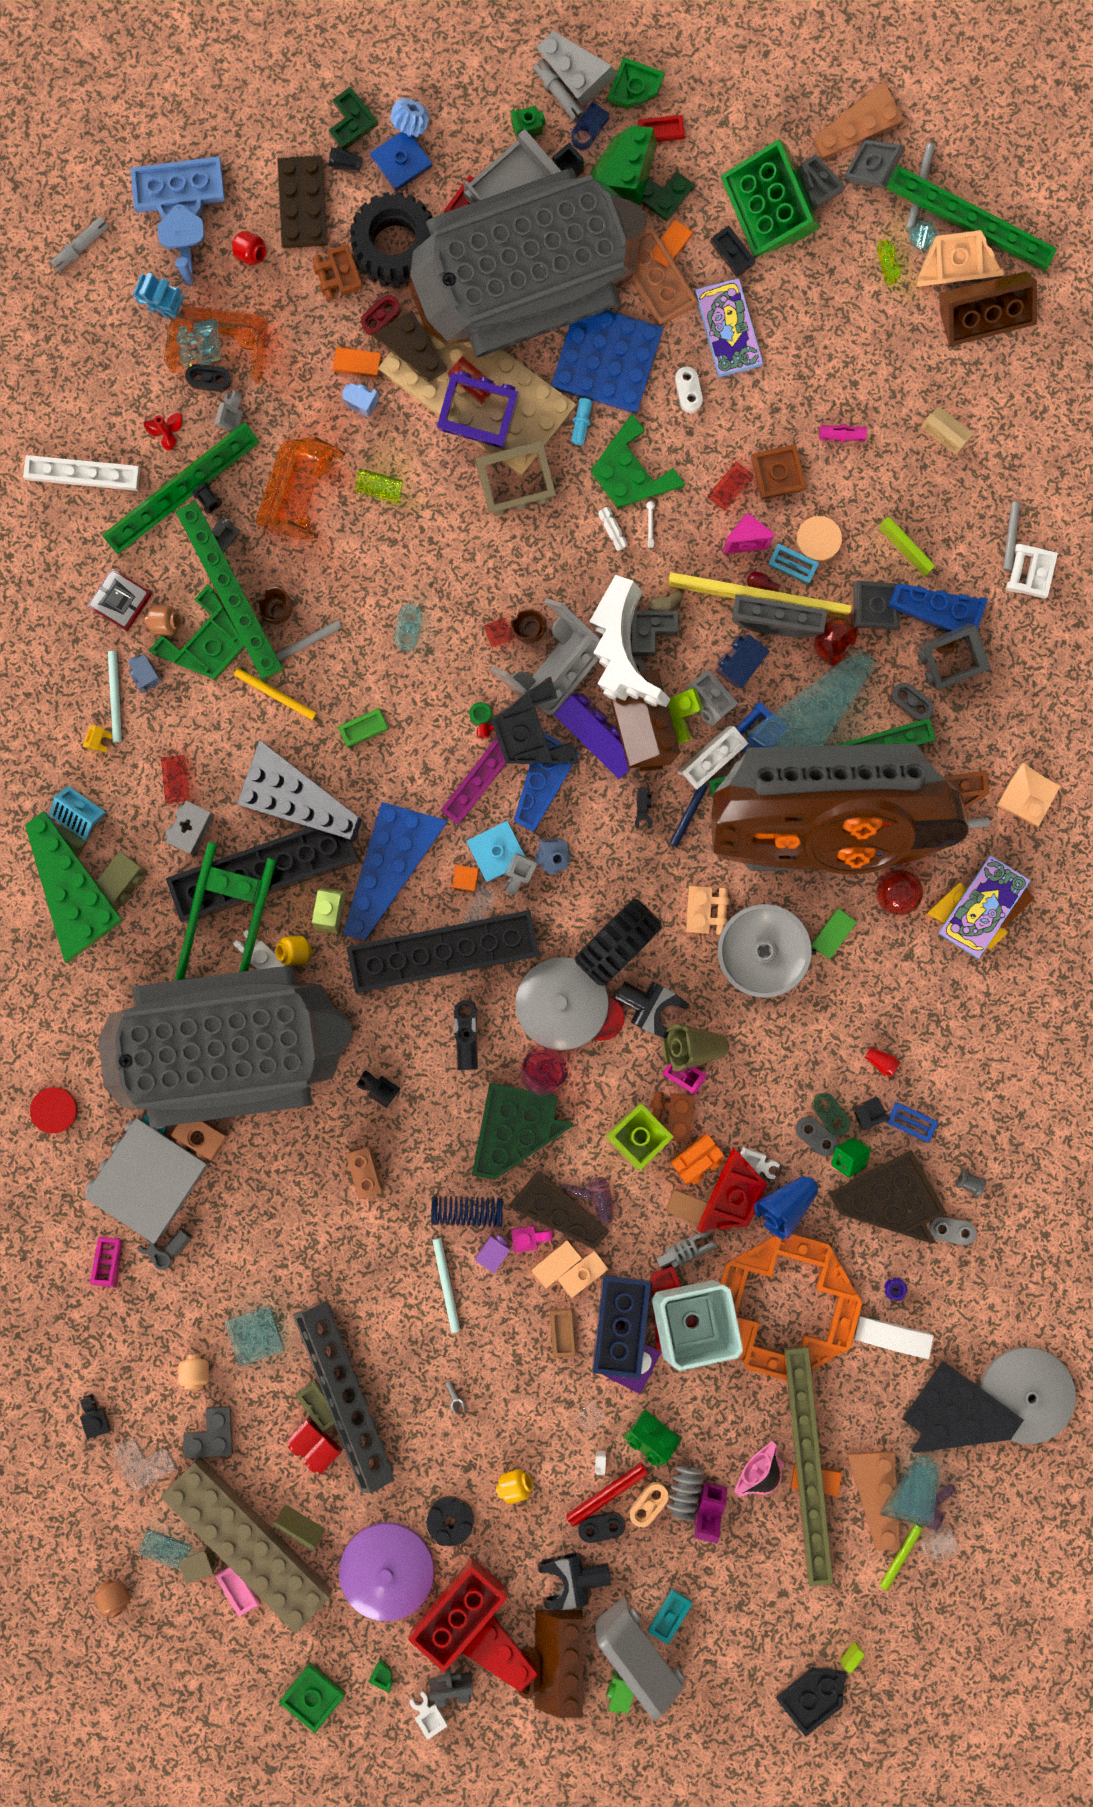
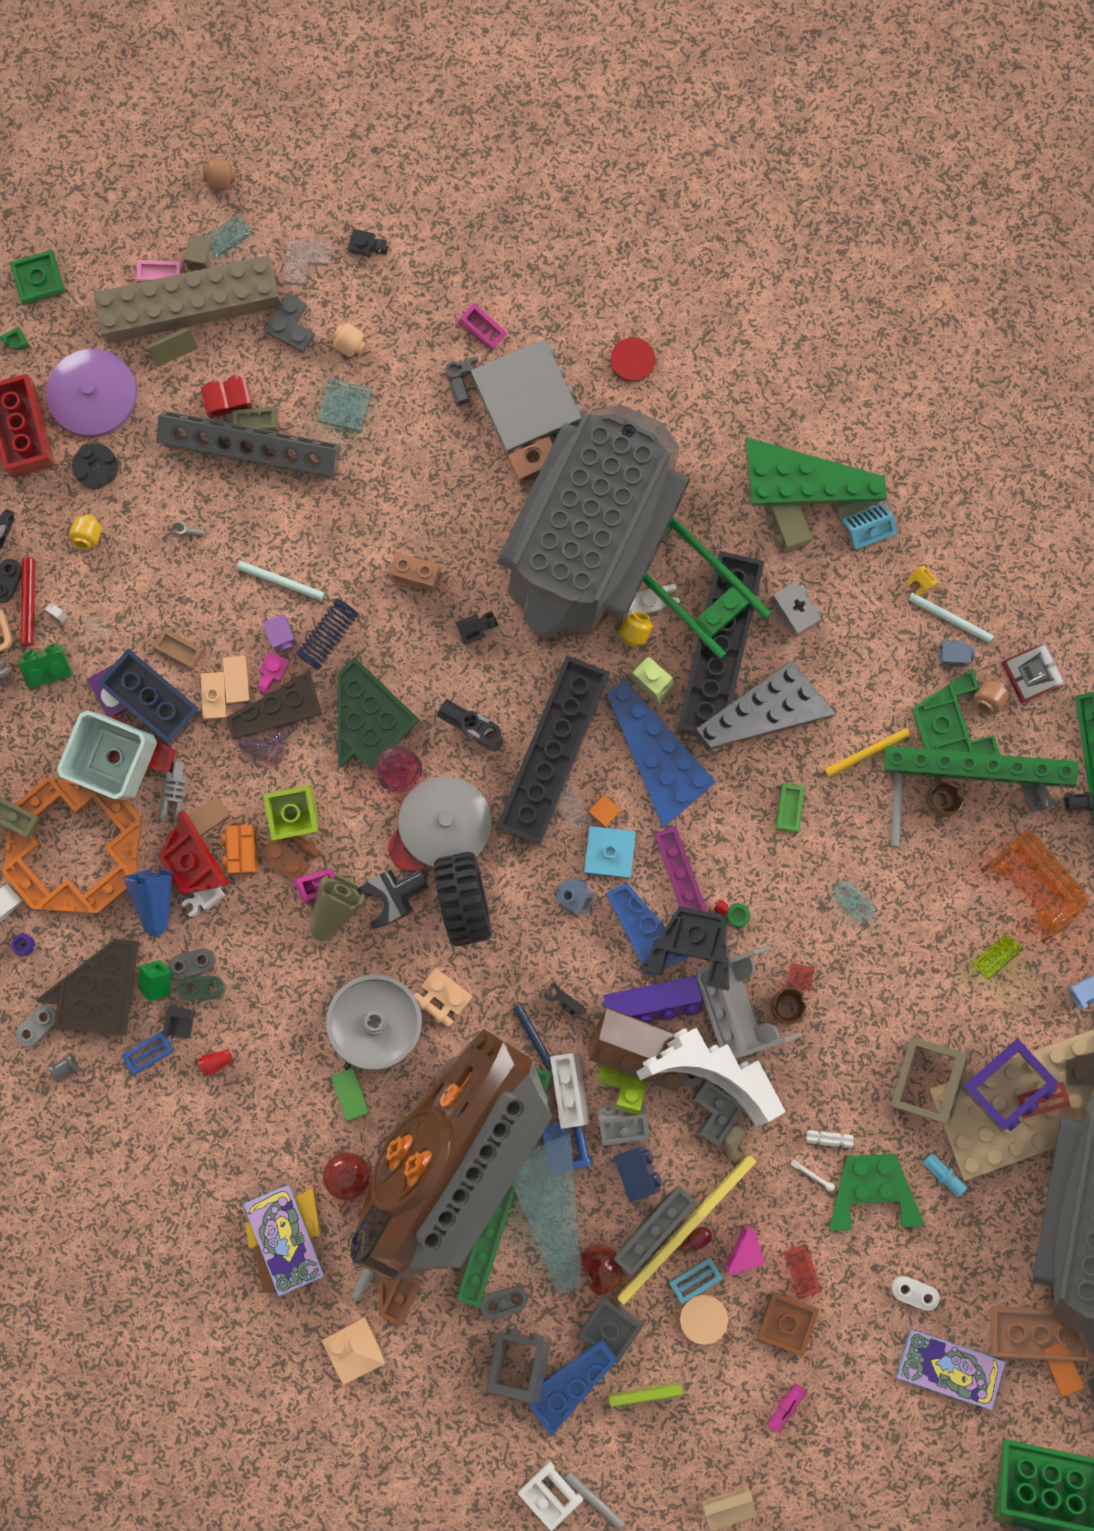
camera: 125 degrees right, 5 degrees down
clear red tile [161,755,190,804] -> none
light grey plate [504,852,538,896] -> none
blue plate [551,310,663,414] -> none
black plate [710,226,756,277] -> none

